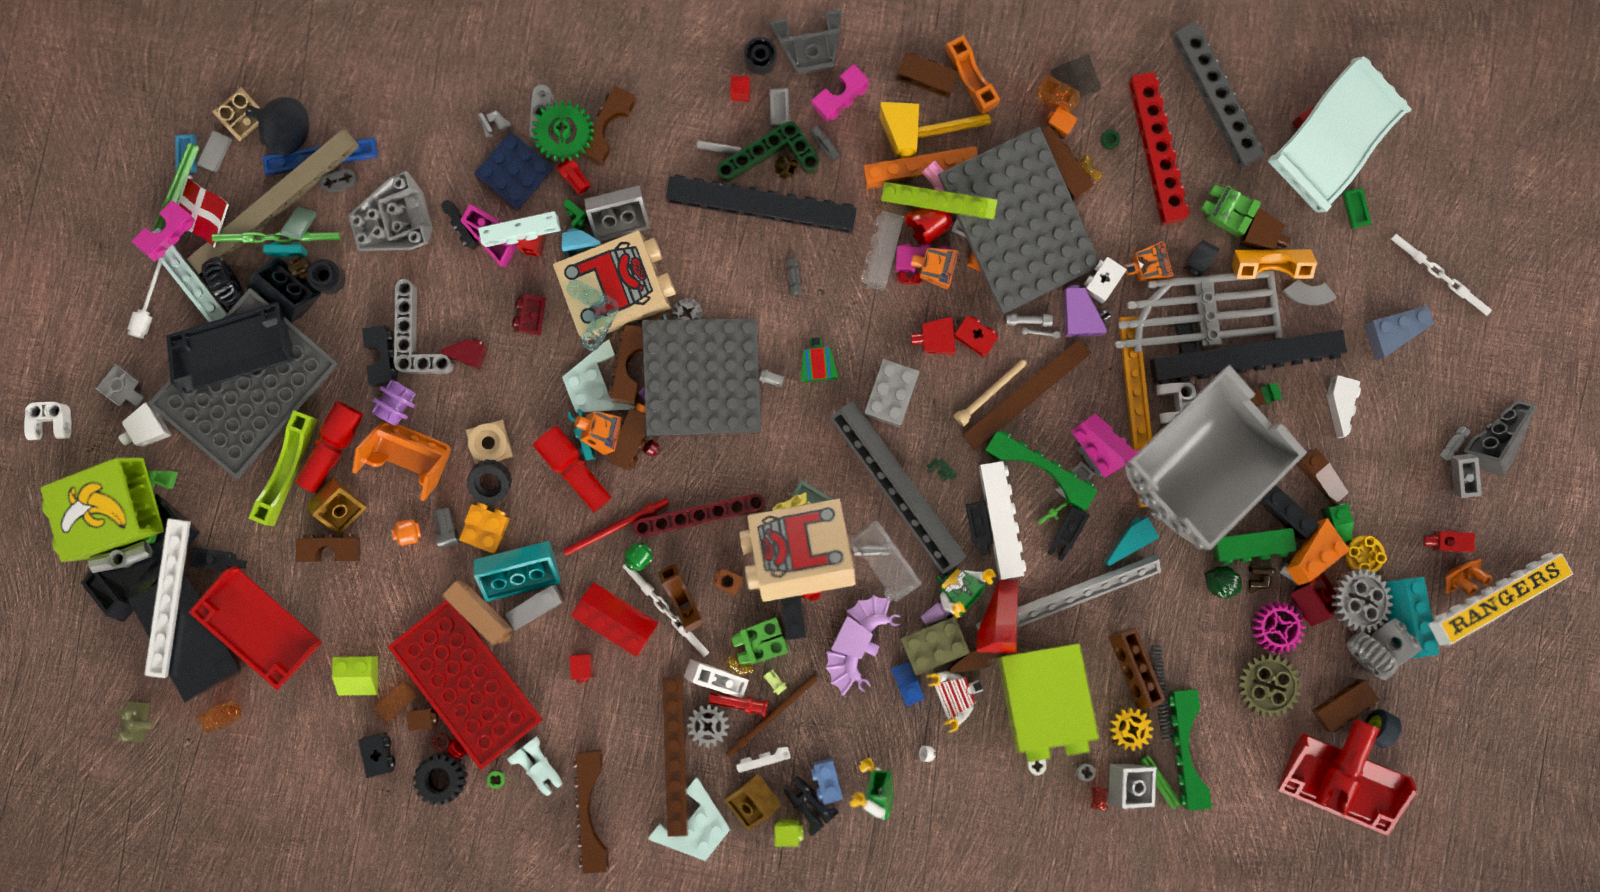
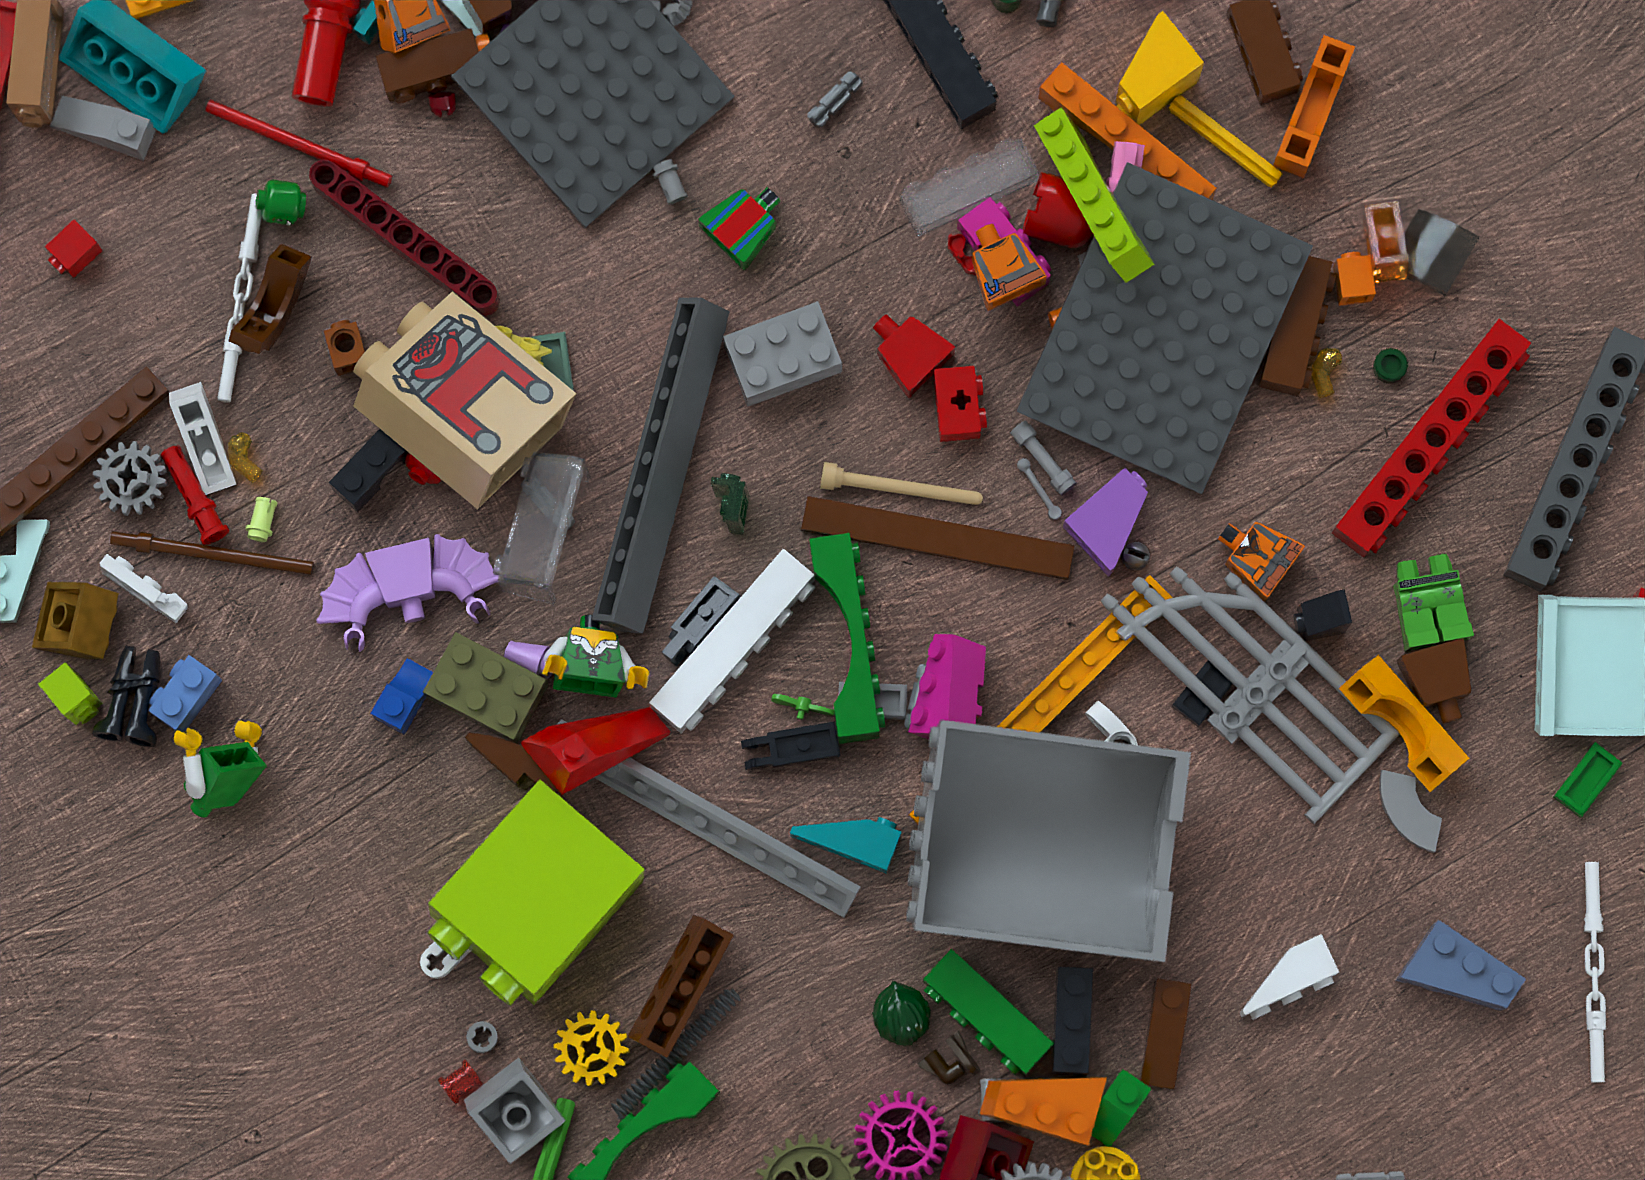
camera: 50 degrees right, 5 degrees down
red slope [570,582,659,657] -> none
bright green hips [731,617,789,664] -> none
white hinge [919,746,935,762] -> none
torso [926,671,983,733] -> none
white brick [1084,257,1127,304] -> none
black brick [1150,330,1347,385] -> none
green leg [1250,382,1282,407] -> none

